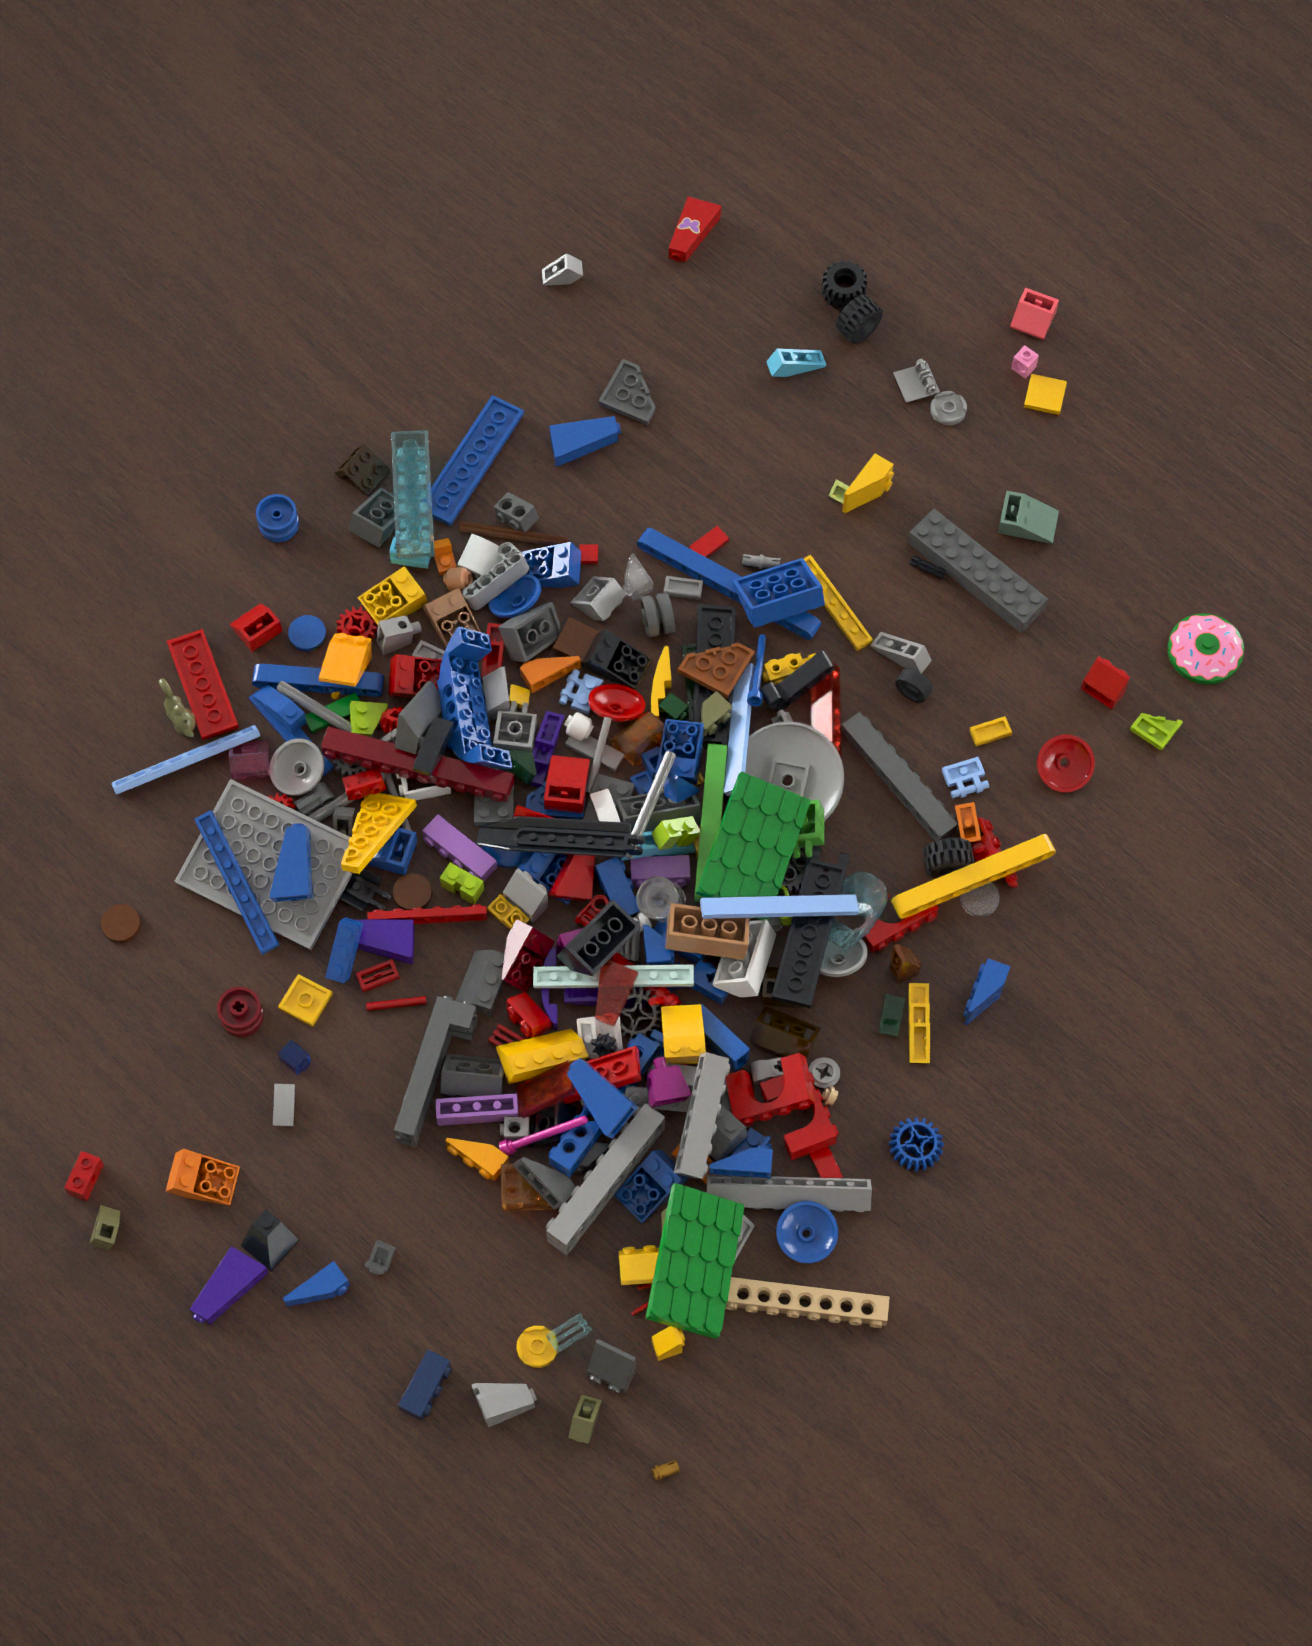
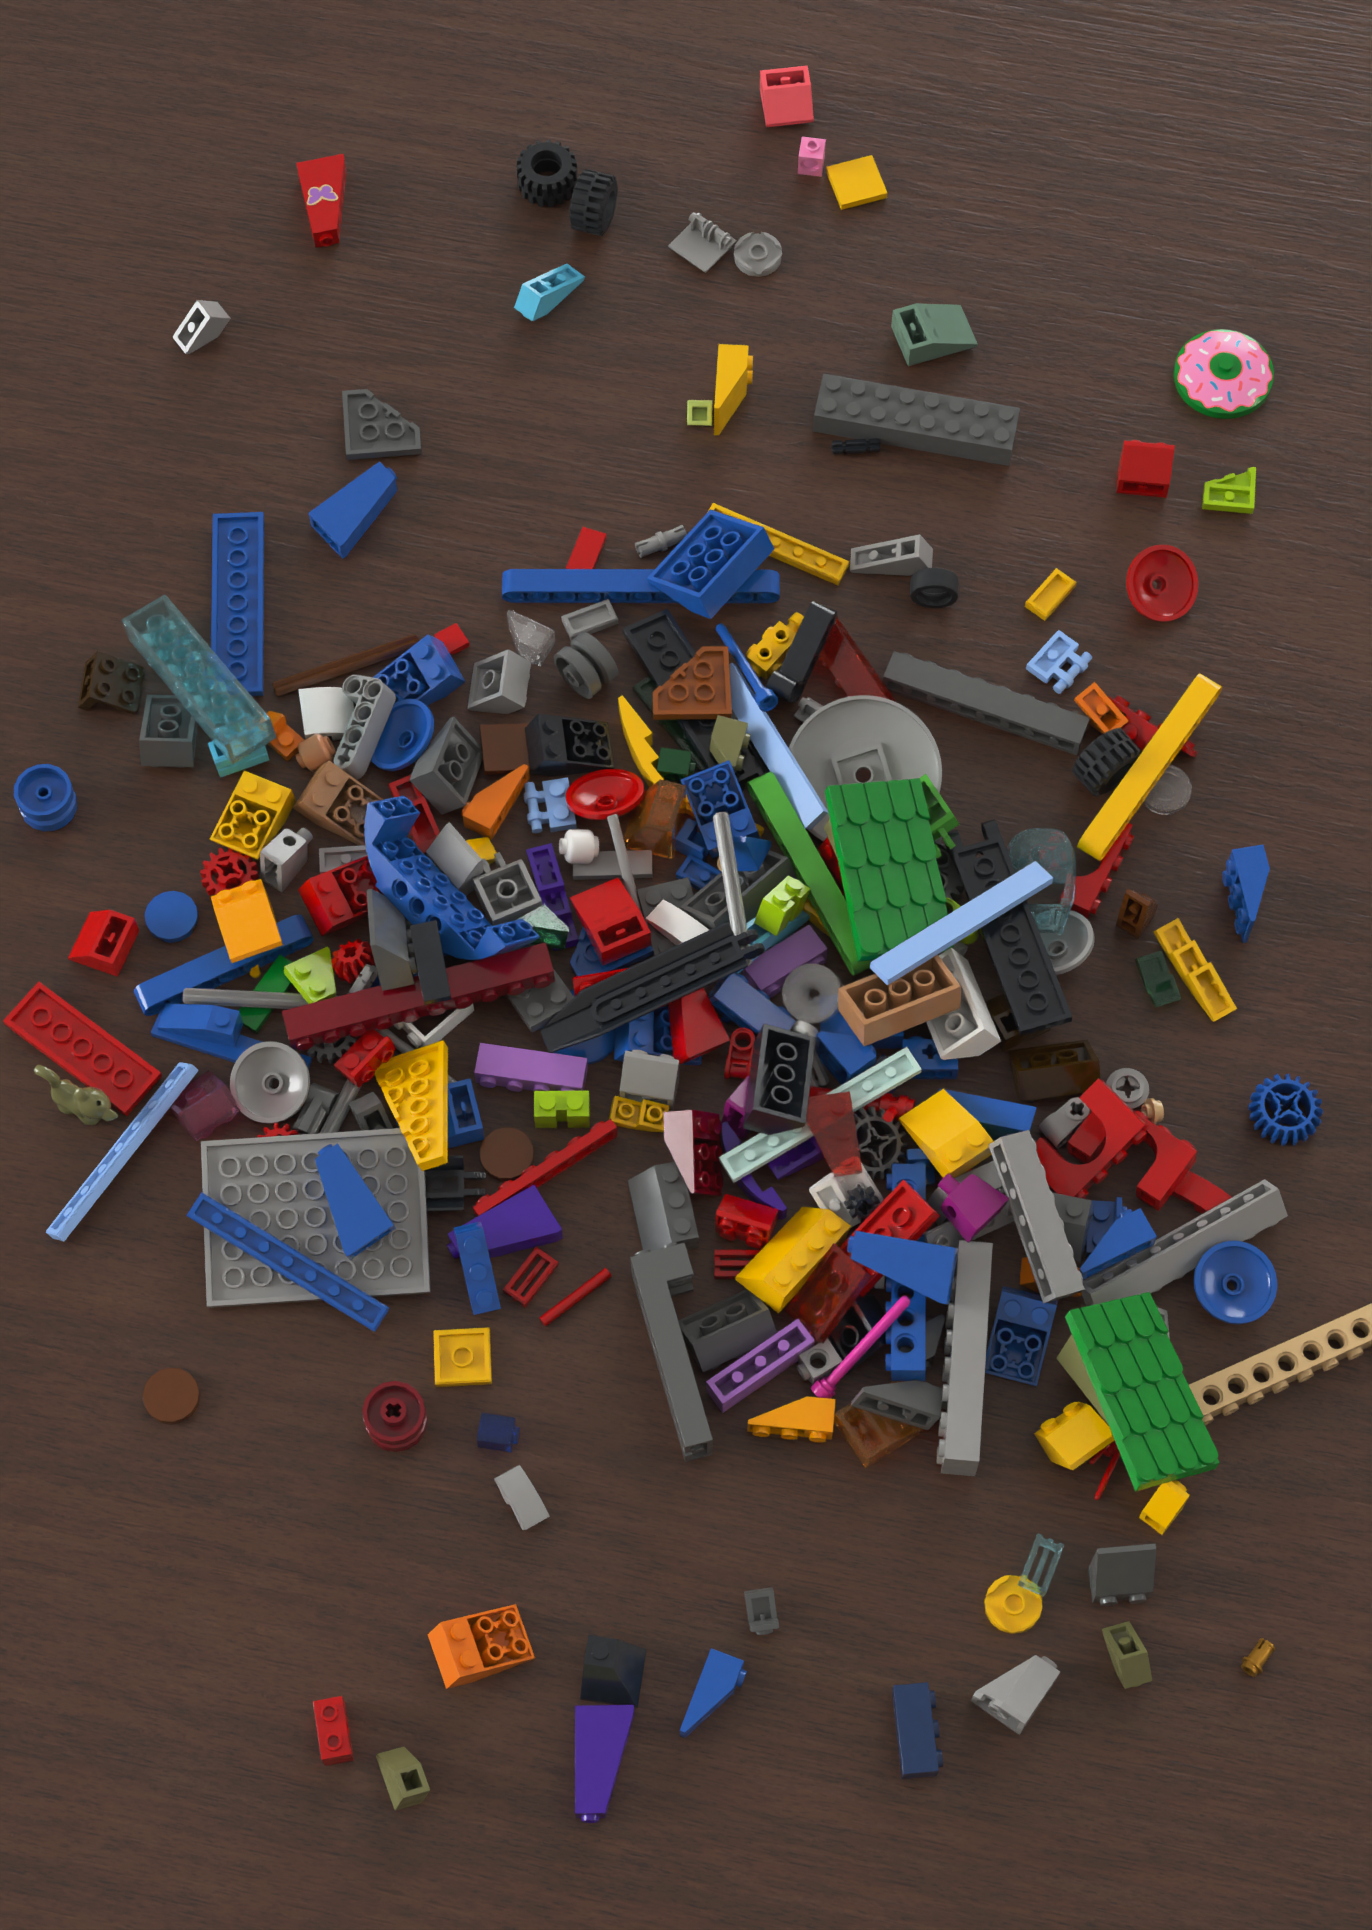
camera: 30 degrees left, 0 degrees up
dark grey brick [494,492,539,533] -> none

